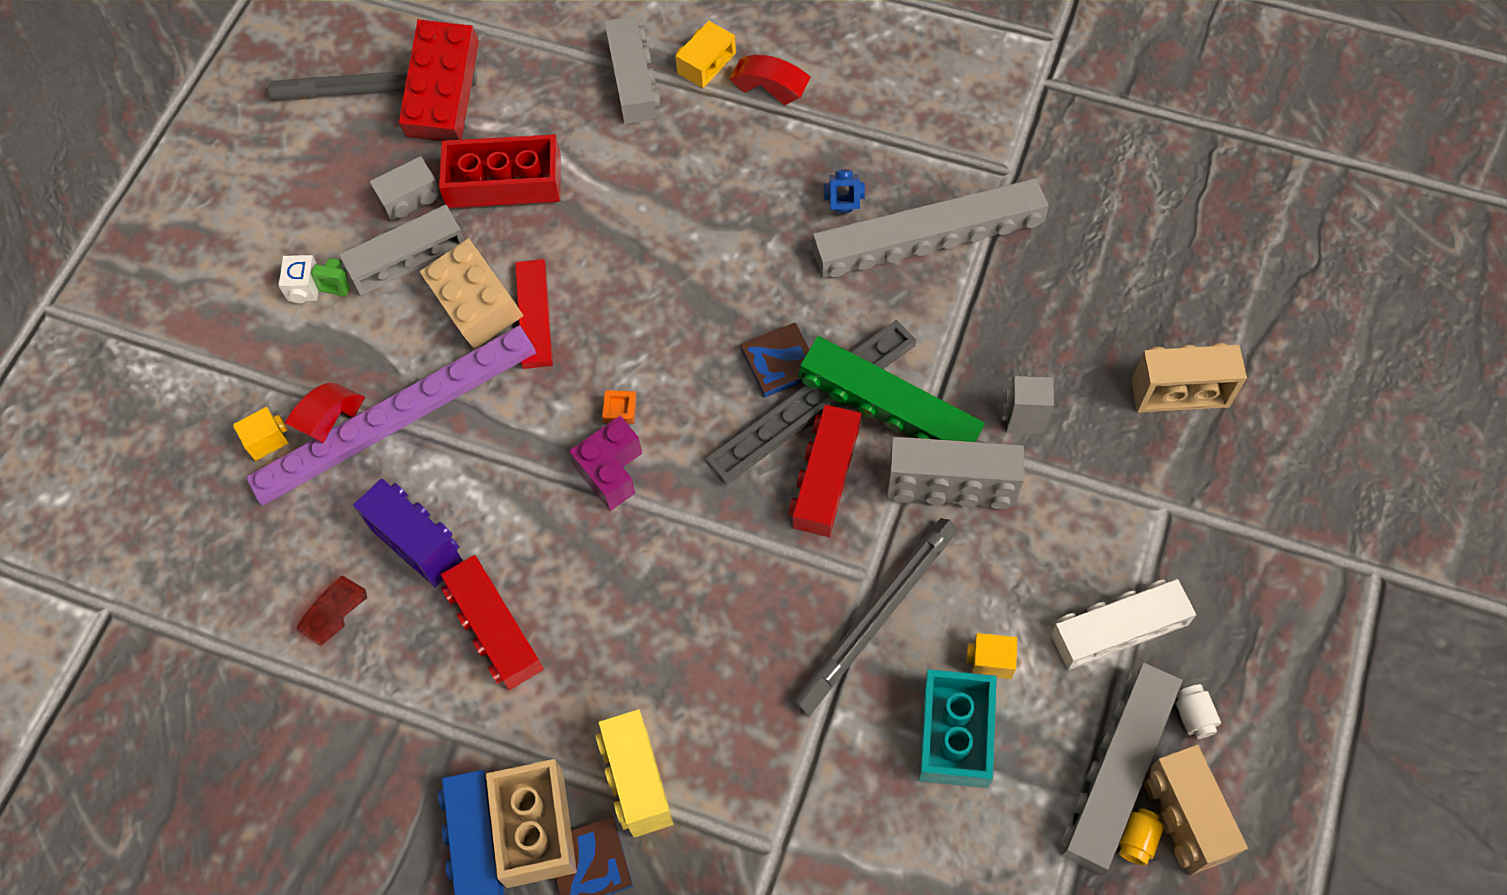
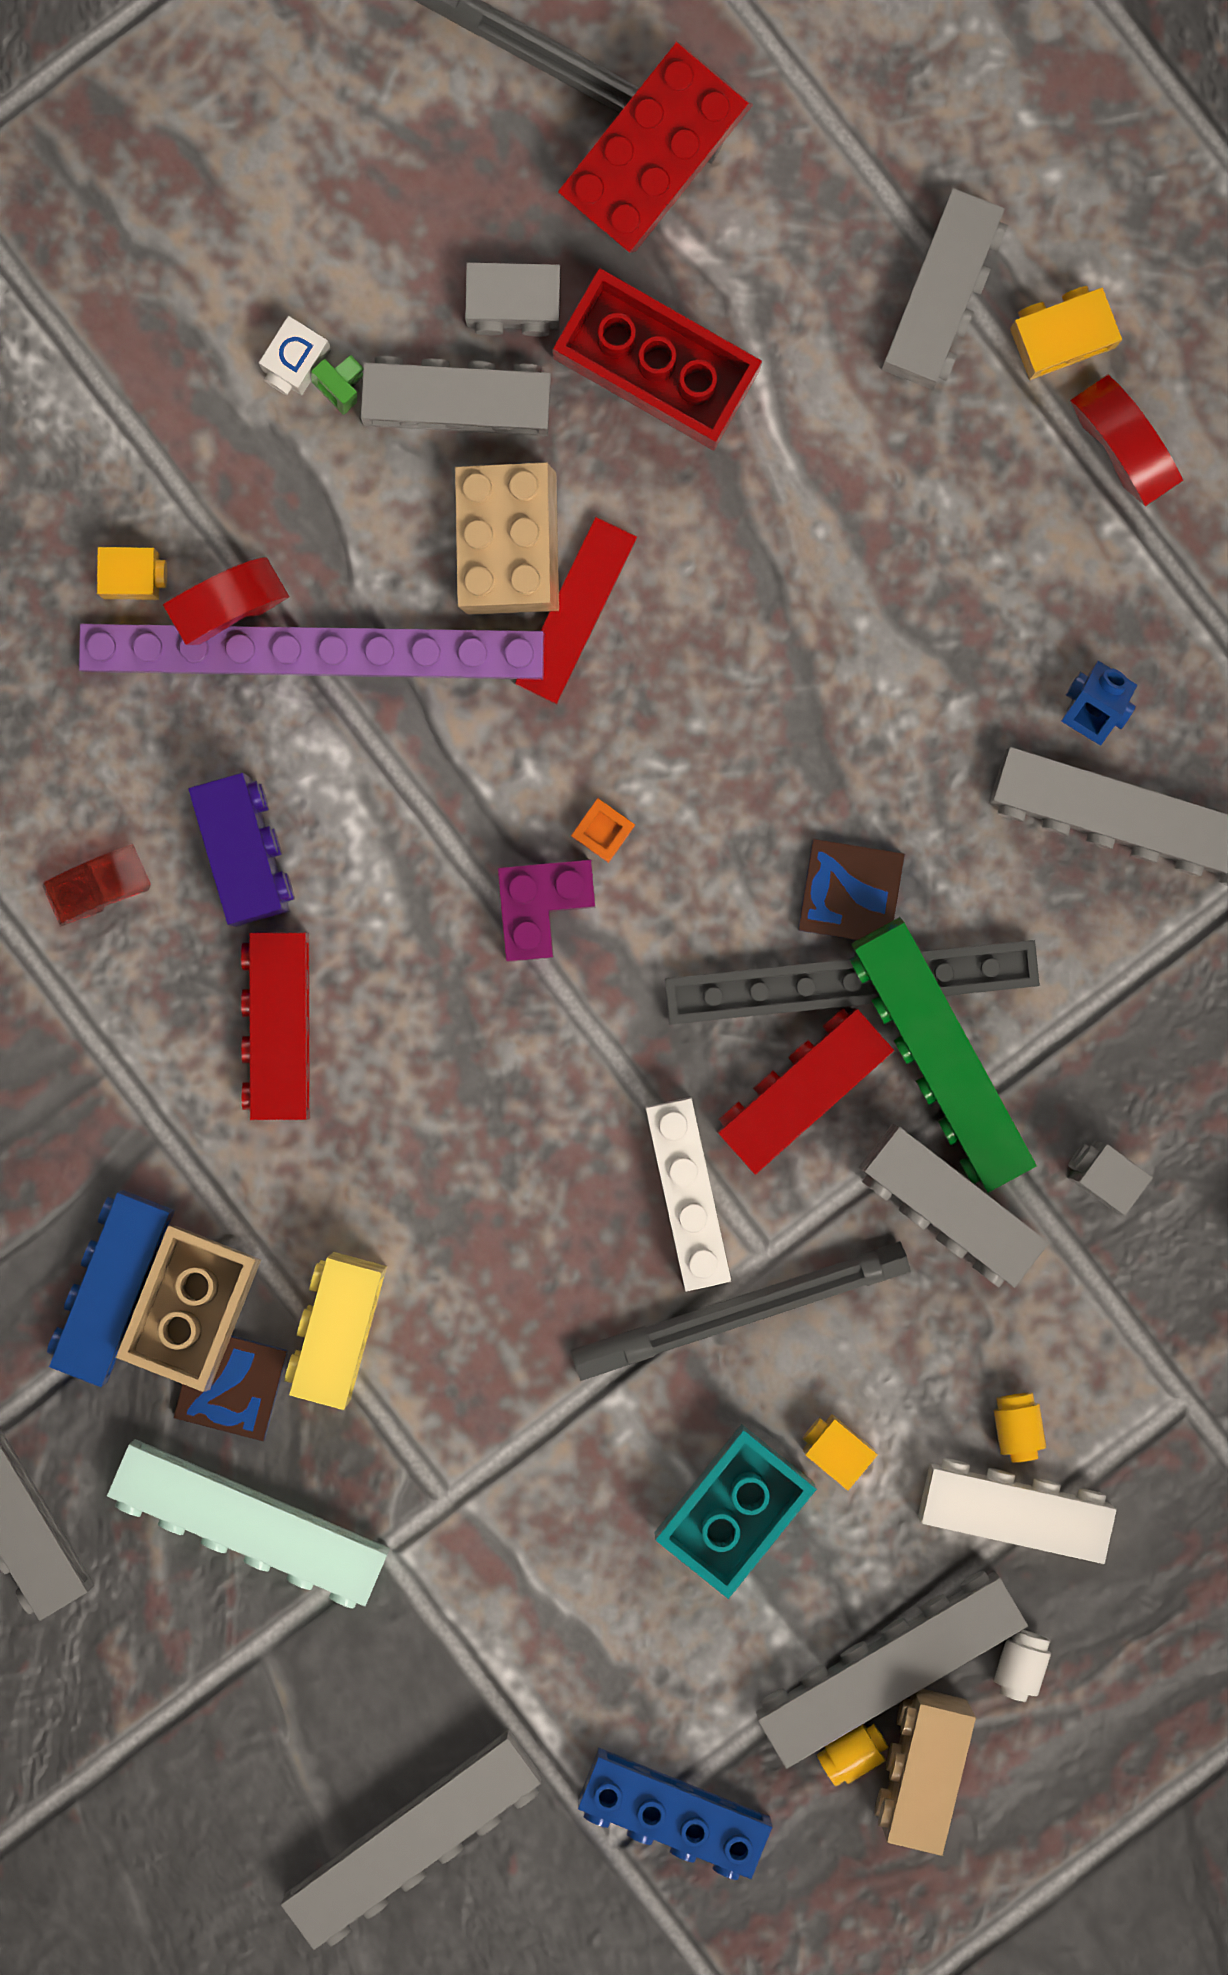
camera: 25 degrees right, 25 degrees up
none -> white brick [645,1097,731,1292]
none -> yellow brick [993,1392,1047,1463]

